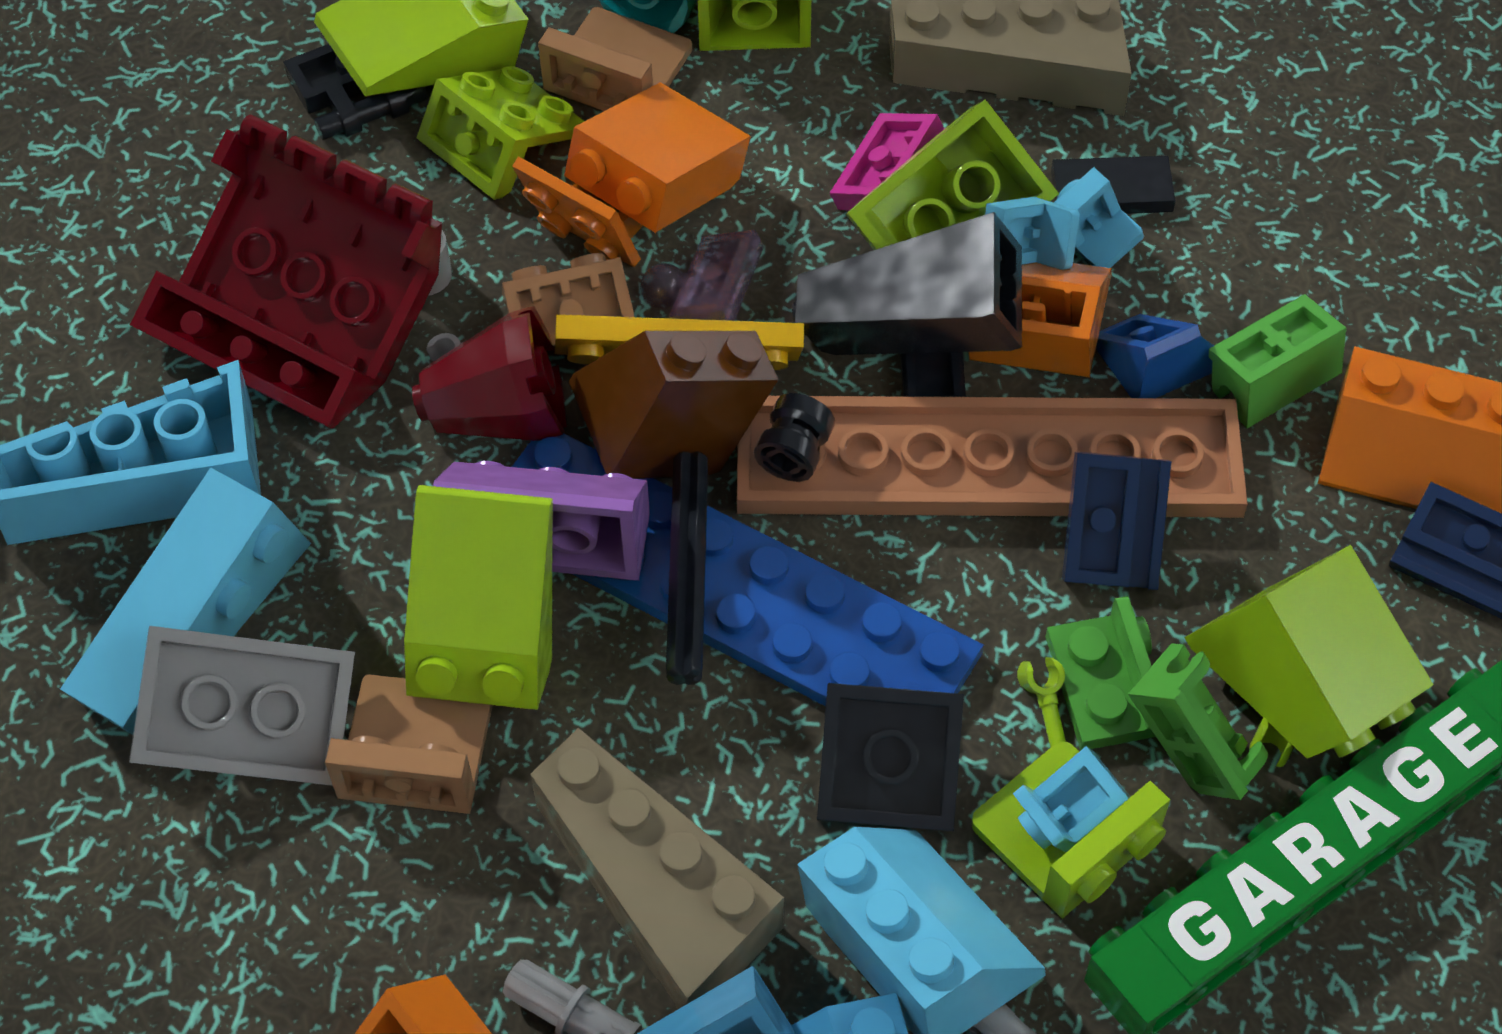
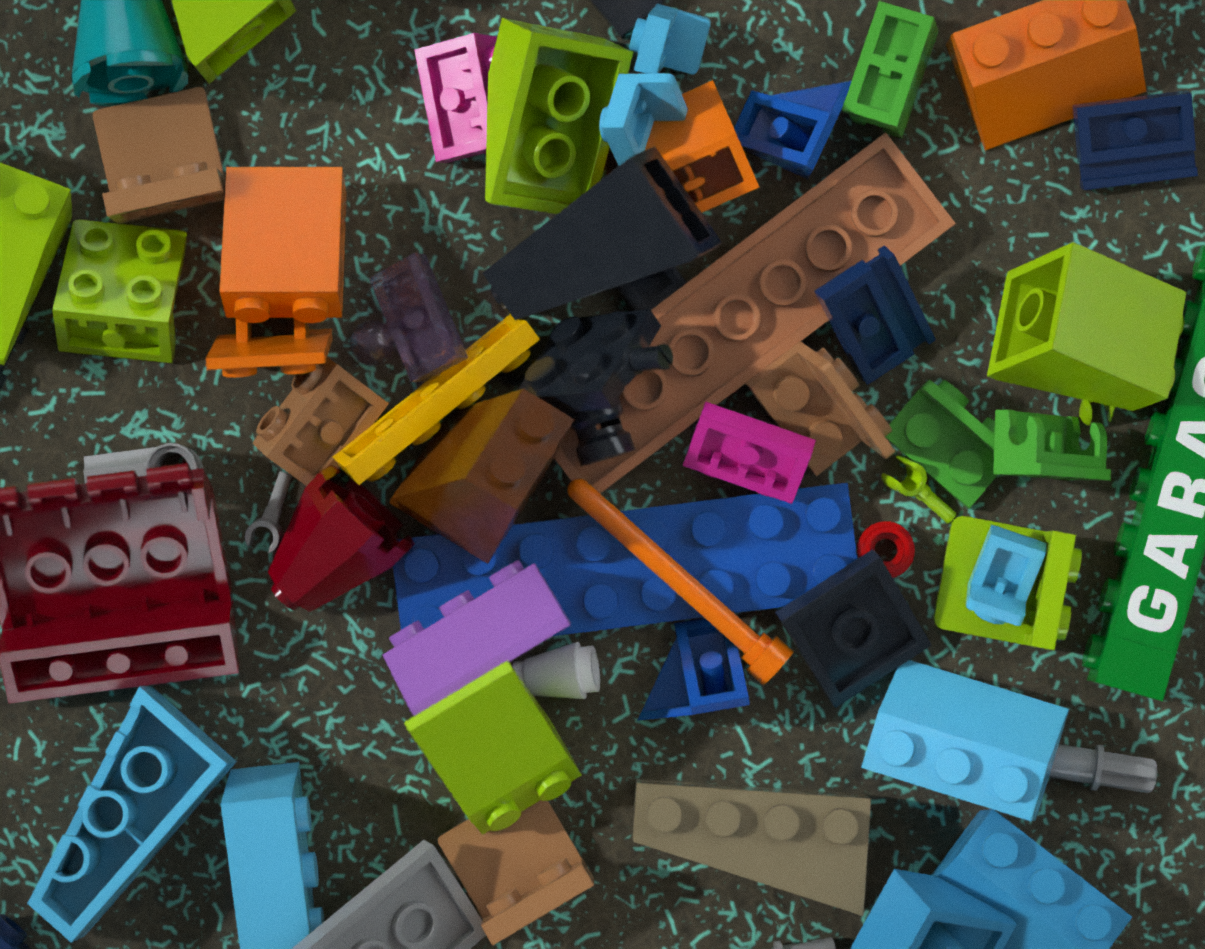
camera: 40 degrees left, 30 degrees up
black axle [666,451,708,685] -> none
none -> black plate [506,309,673,413]
none -> white cone [513,642,600,699]
none -> orange piece [567,478,794,686]
none -> blue slope [637,618,750,721]
none -> dark pink bracket [683,401,816,504]
none -> medium nougat bracket [745,341,895,476]
none -> red plate [857,521,915,578]

